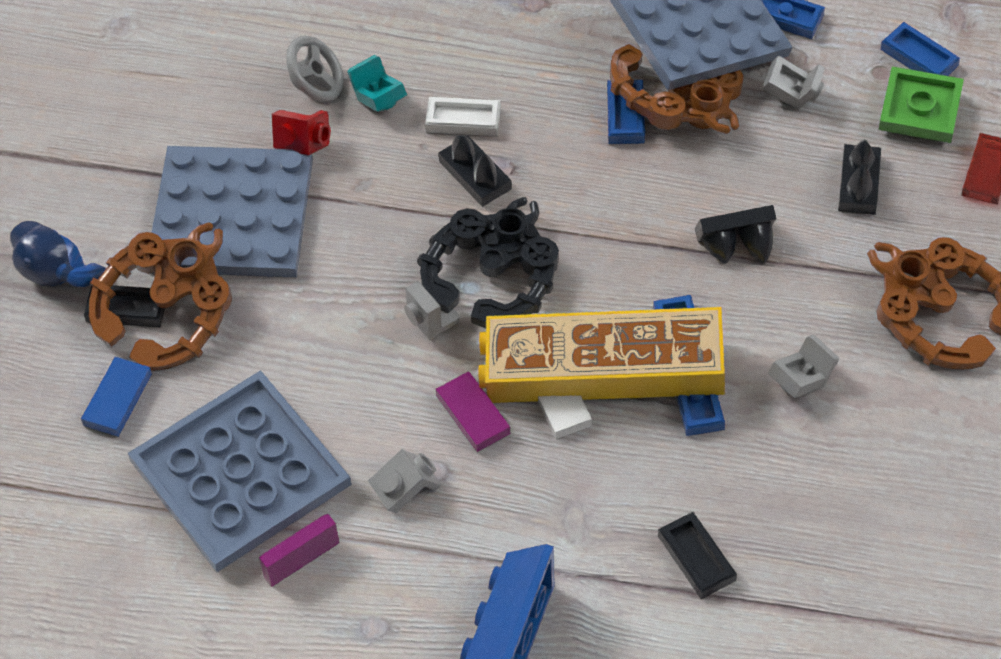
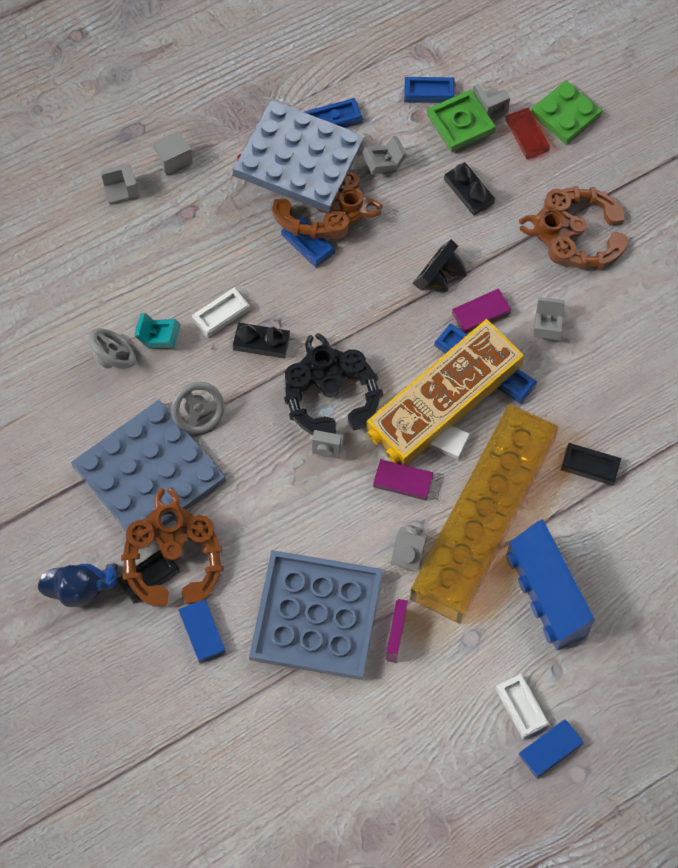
camera: 45 degrees left, 10 degrees up
red bracket [271,110,331,155] -> none
none -> light grey piece [171,382,224,434]
none -> clear yellow brick [410,404,559,624]
none -> magenta tile [452,288,511,333]
none -> light grey panel [473,84,510,120]

